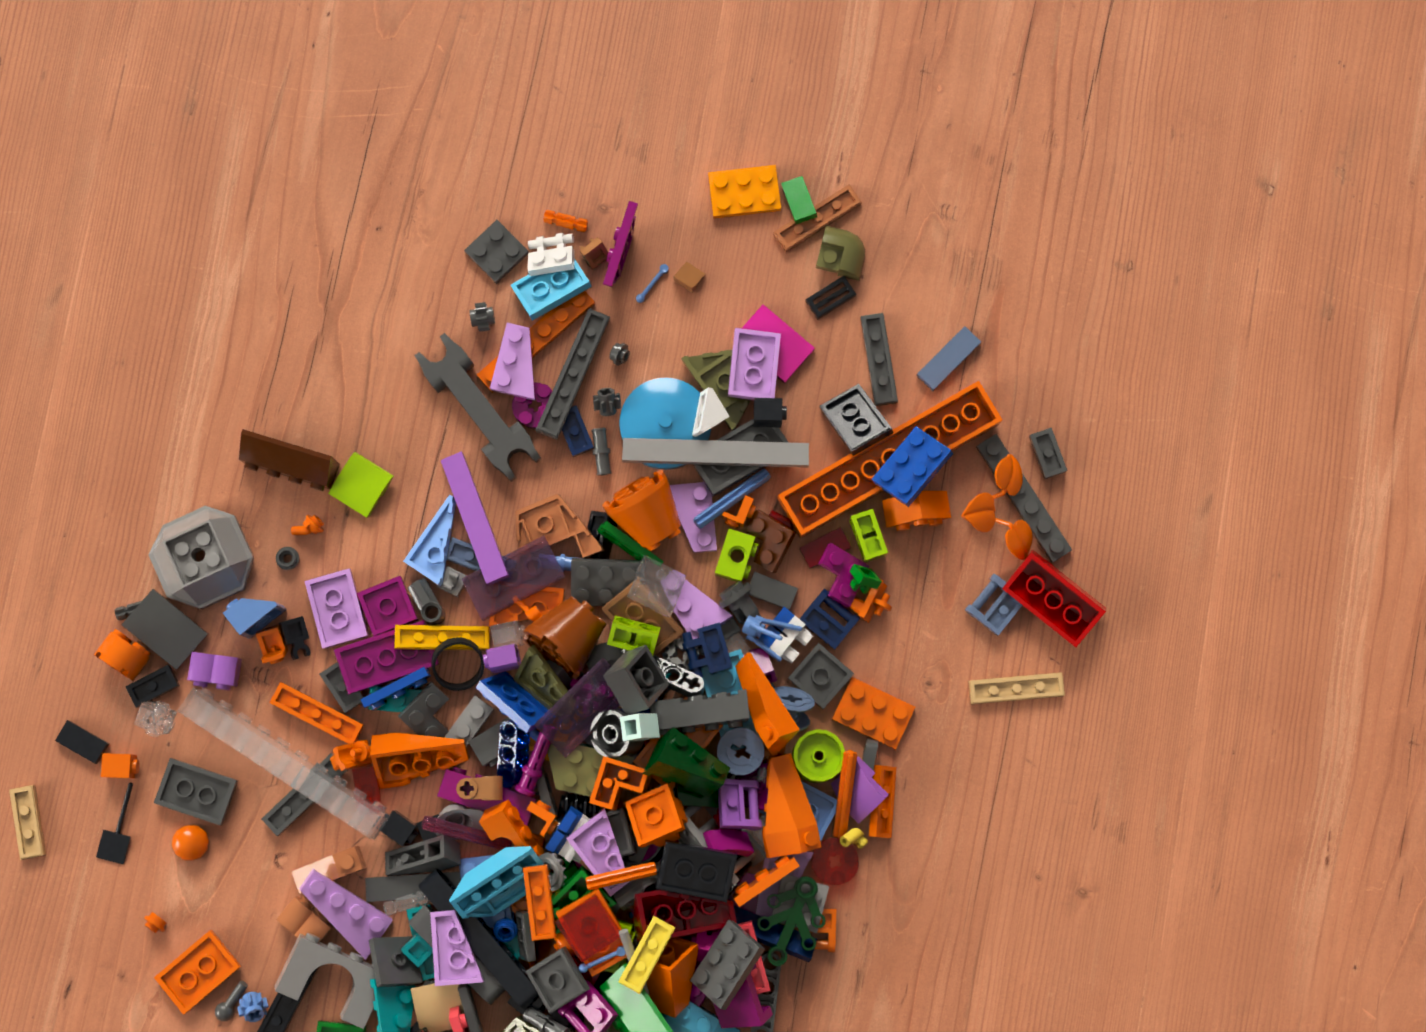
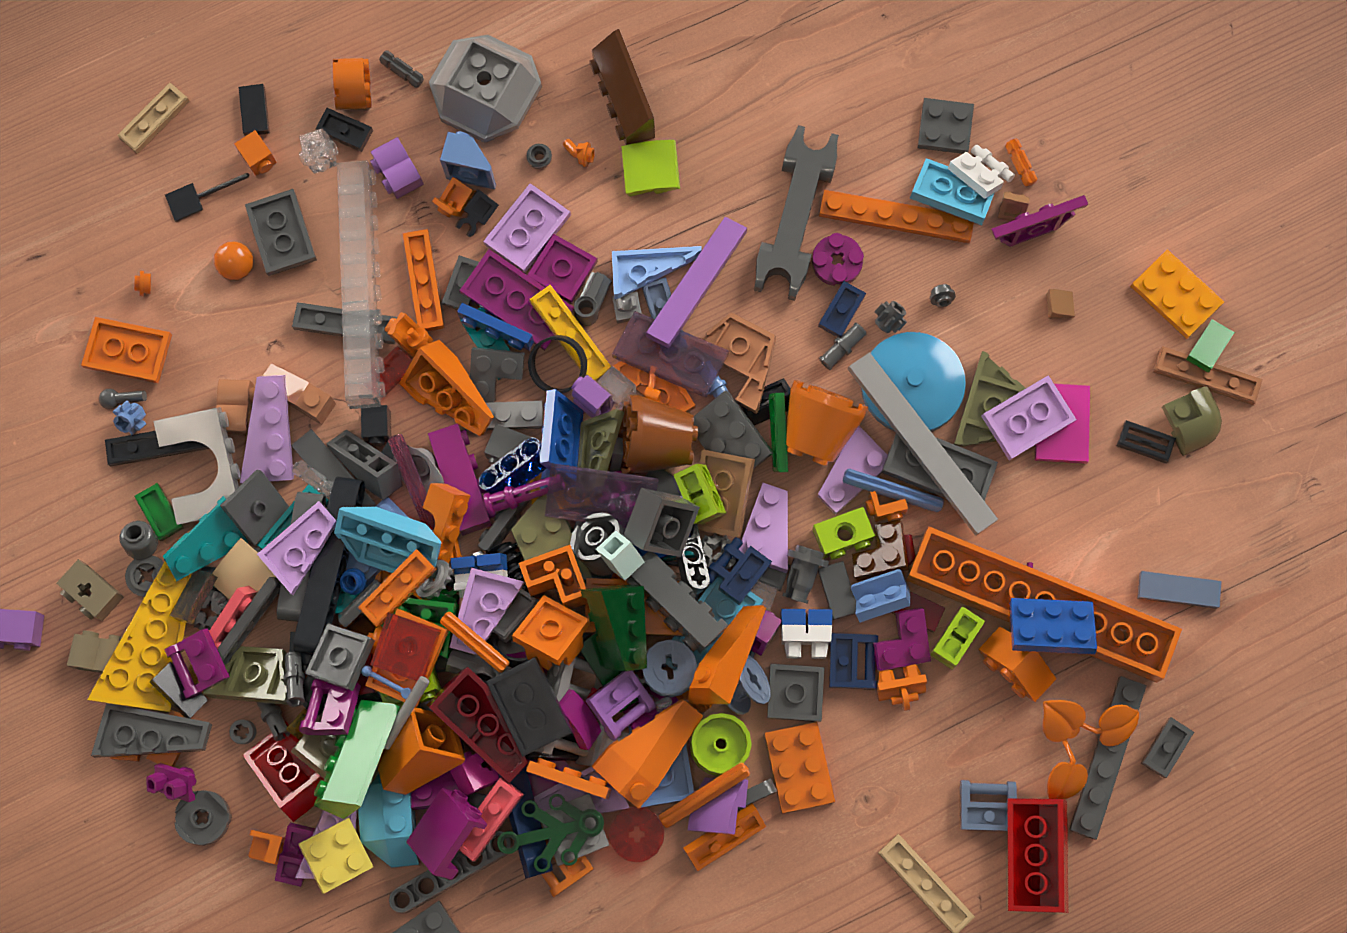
camera: 55 degrees right, 5 degrees down
dark grey tile [122,589,208,670] -> none
teal plate [401,933,433,967] -> none
medium nougat piece [456,776,503,801] -> none
dark grey gear [470,302,495,332] -> none
lavender wing [490,323,535,401] -> none
orange bracket [526,800,558,837] -> none
dark grey tile [536,308,610,440] -> none
light yellow tile [618,916,676,994] -> none
clear slope [627,555,686,617] -> none
medium blue hinge [636,264,669,303] -> none
dark grey plate [690,920,765,1010] -> none
white slope [692,387,730,437] -> none
medium blue plant [742,615,802,662] -> none
black brick [753,398,787,428] -> none
tile [819,384,893,456] -> none
light yellow arm [839,828,868,849] -> none
green tile [850,564,882,594] -> none
dark grey tile [860,313,898,406] -> none
none -> medium blue bracket [851,569,910,622]

